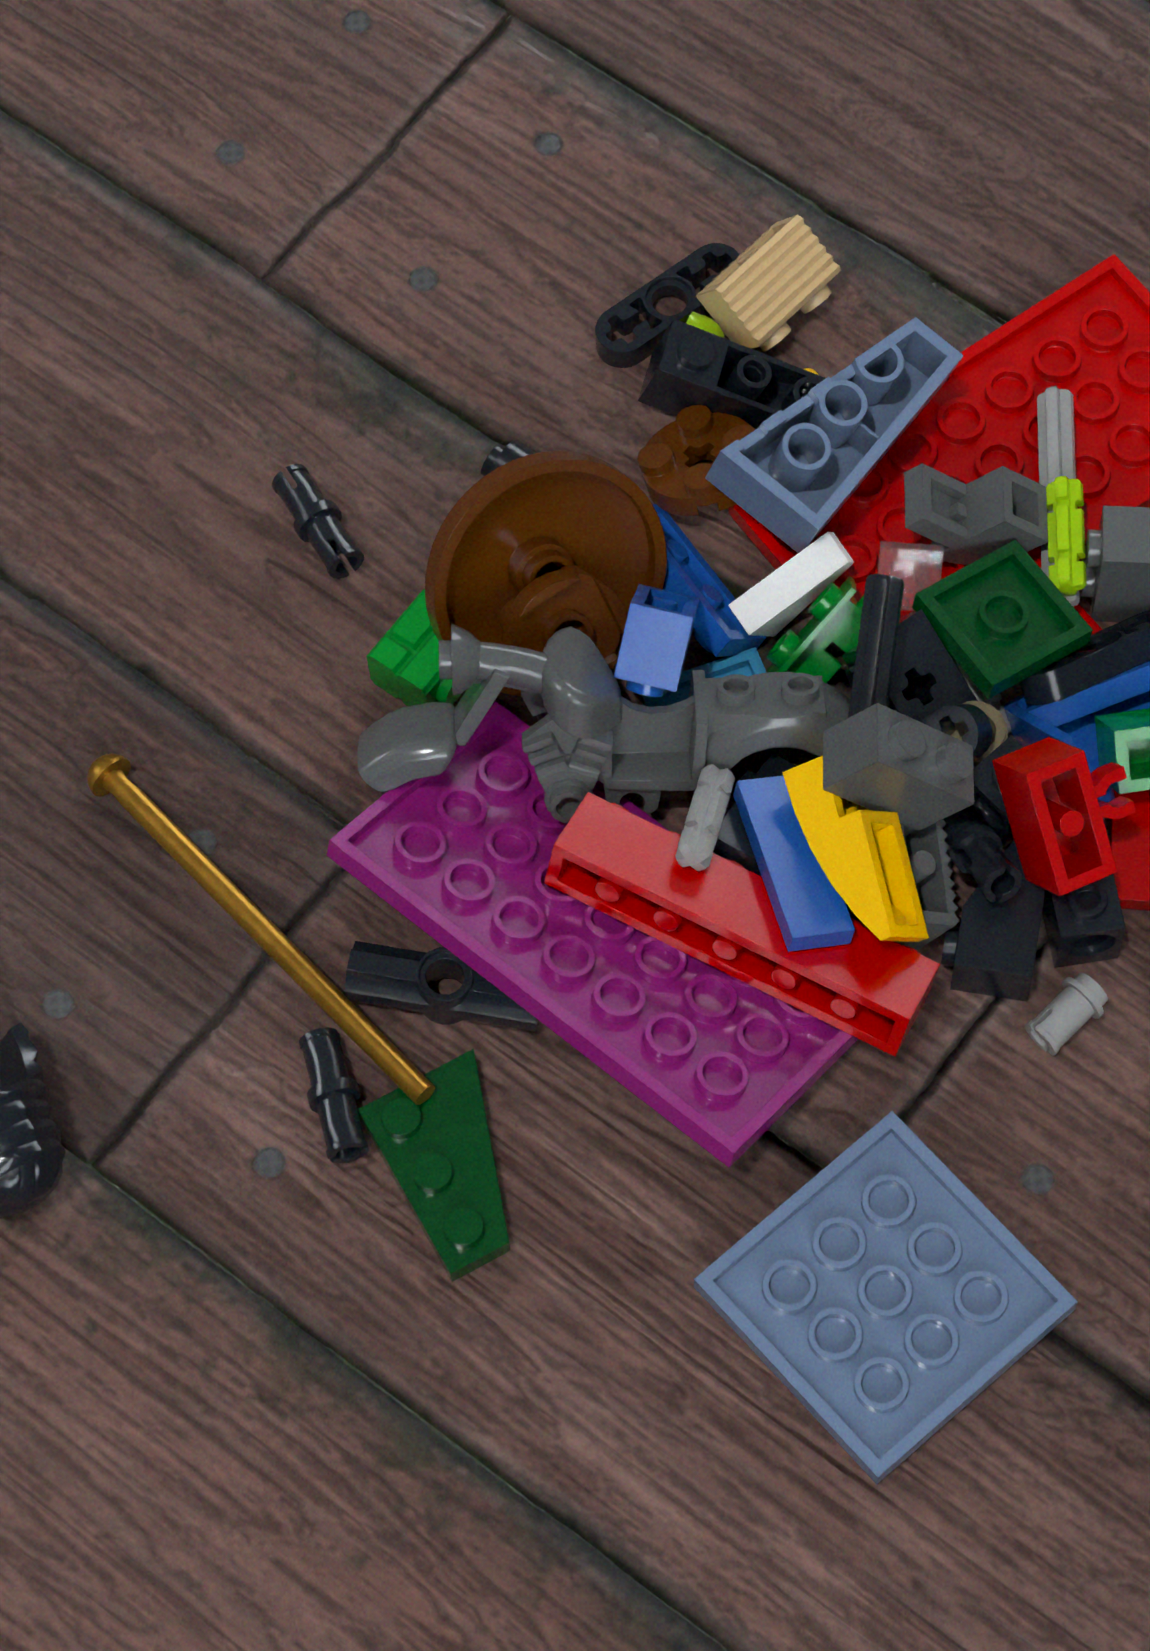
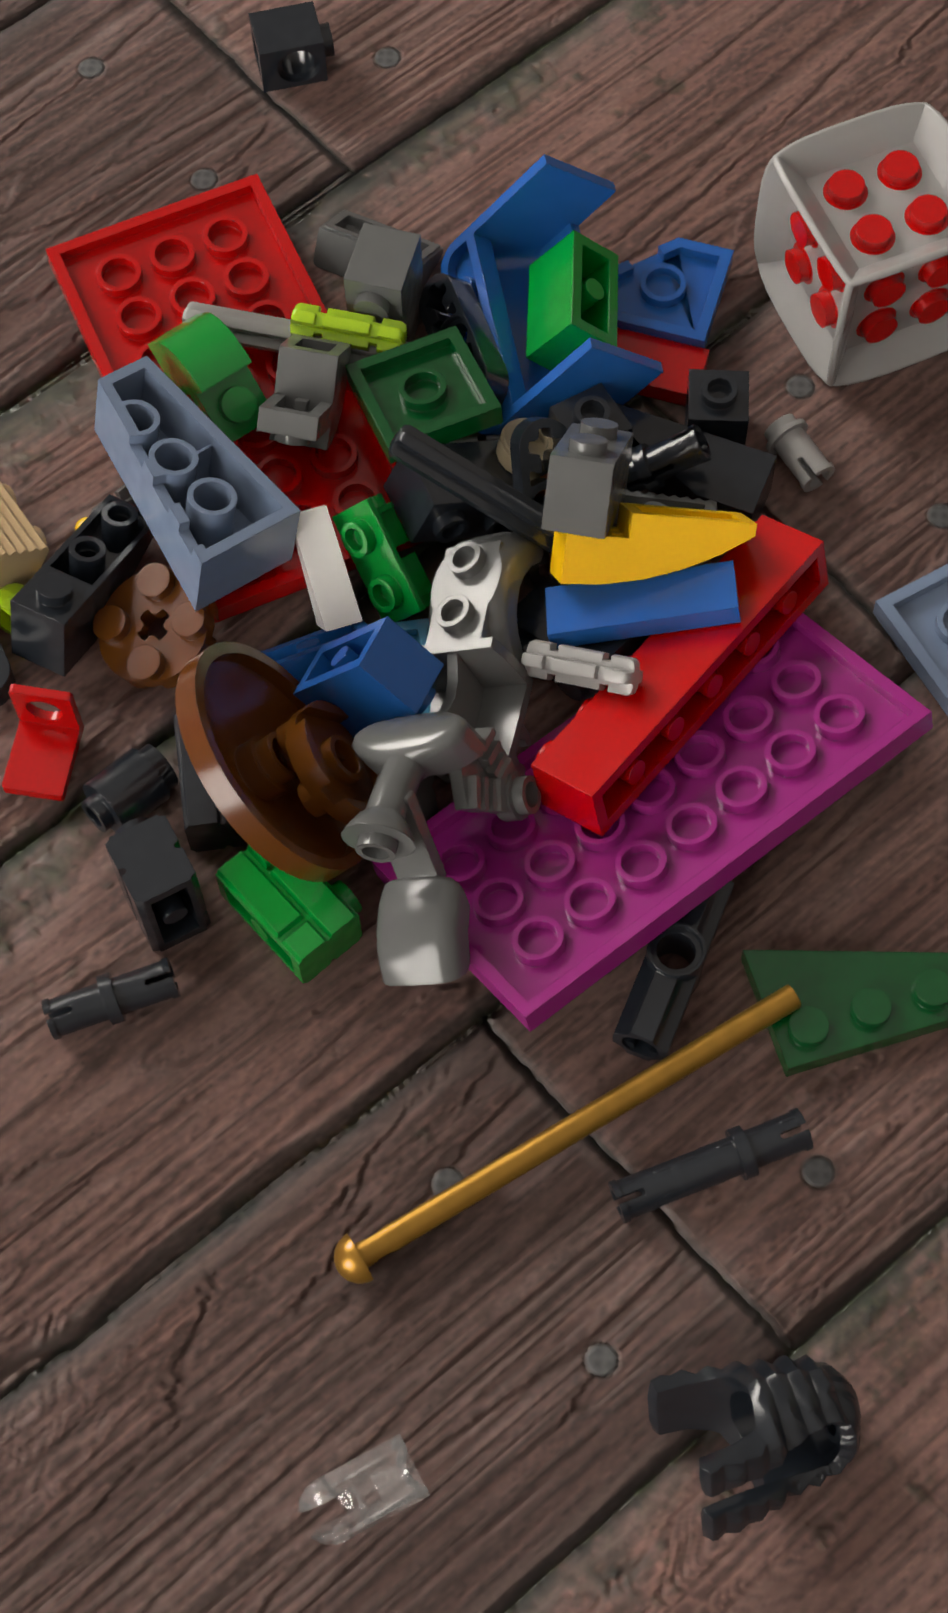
camera: 80 degrees left, 0 degrees up
black pin [299,1027,369,1163] -> none
clear plate [877,541,943,611] -> none
red brick [992,737,1136,896] -> none
none -> red bracket [2,684,84,801]
none -> black brick [105,815,211,952]
none -> green brick [147,312,267,442]
none -> black pin [608,1108,814,1223]

